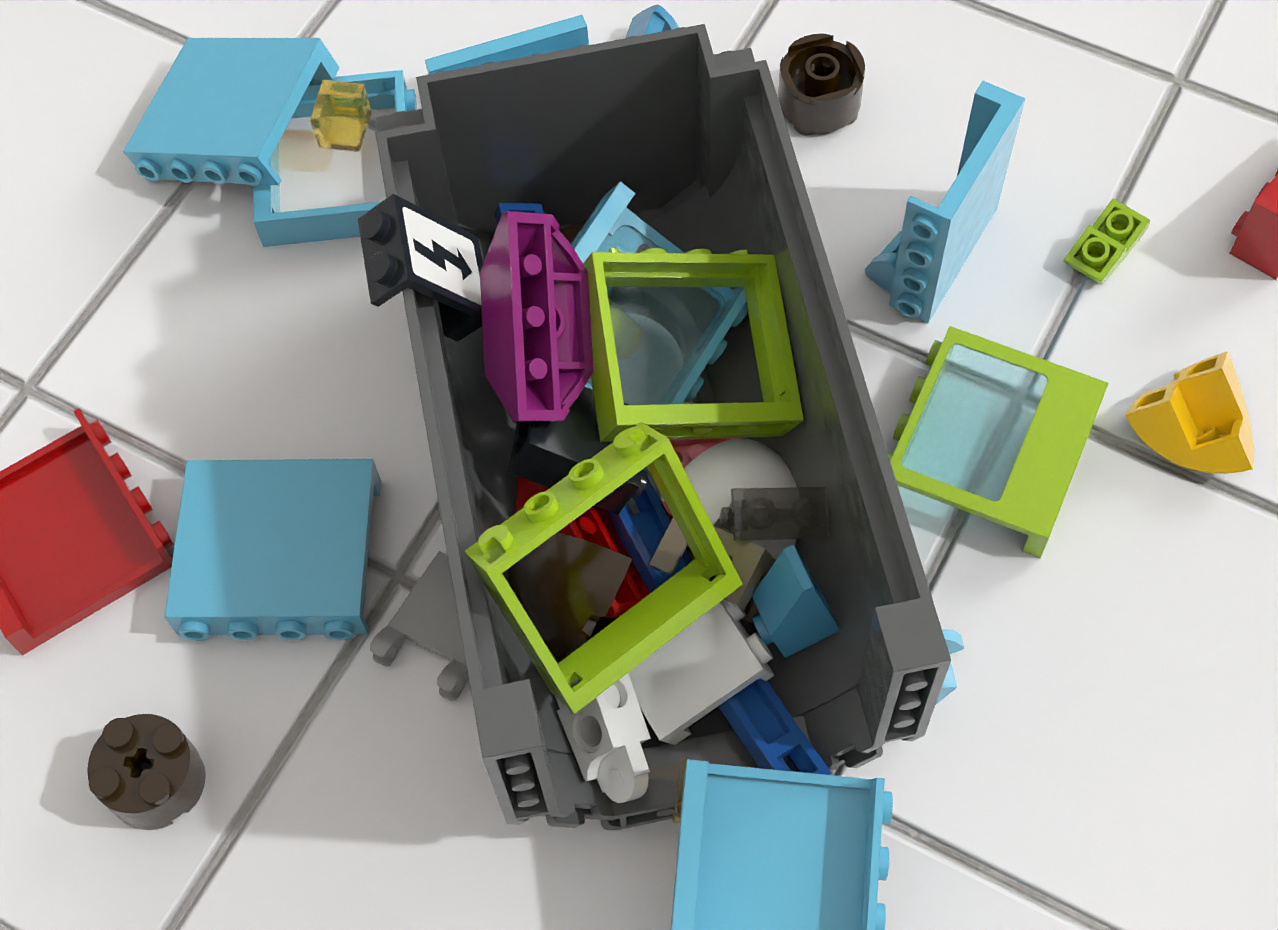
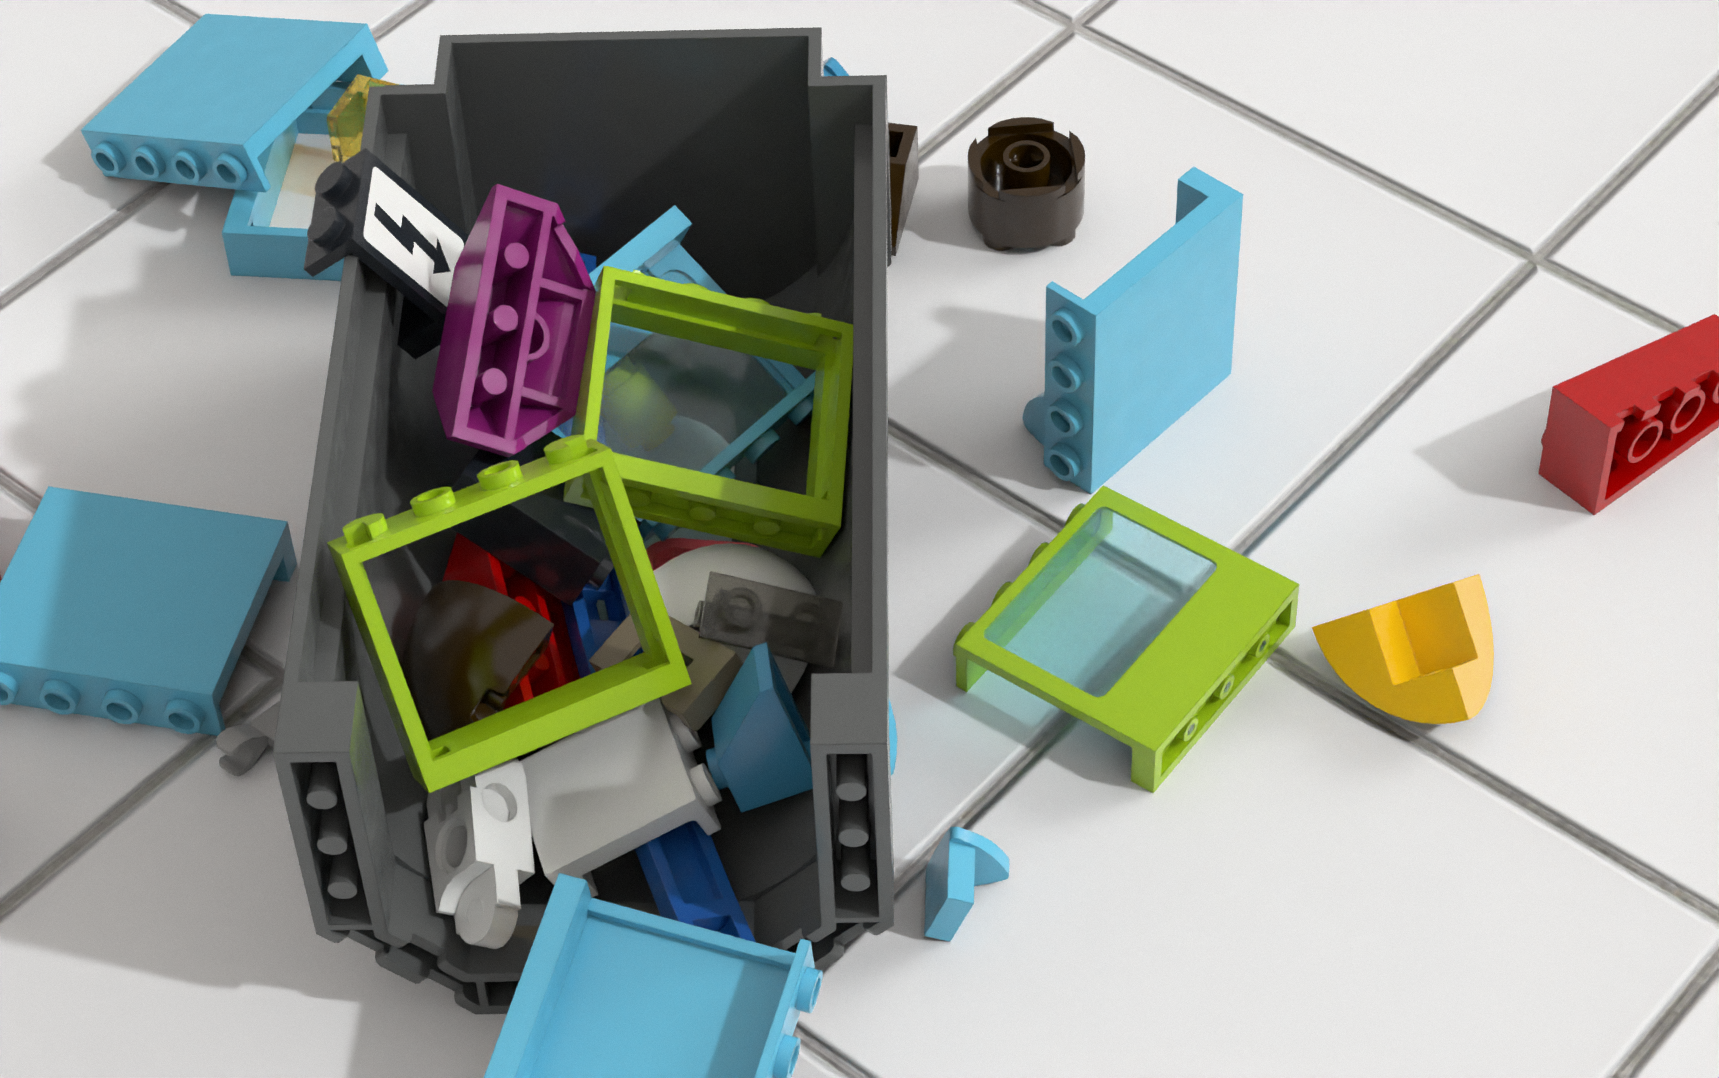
camera: 10 degrees right, 15 degrees down
lime slope [1063,198,1150,285] -> none

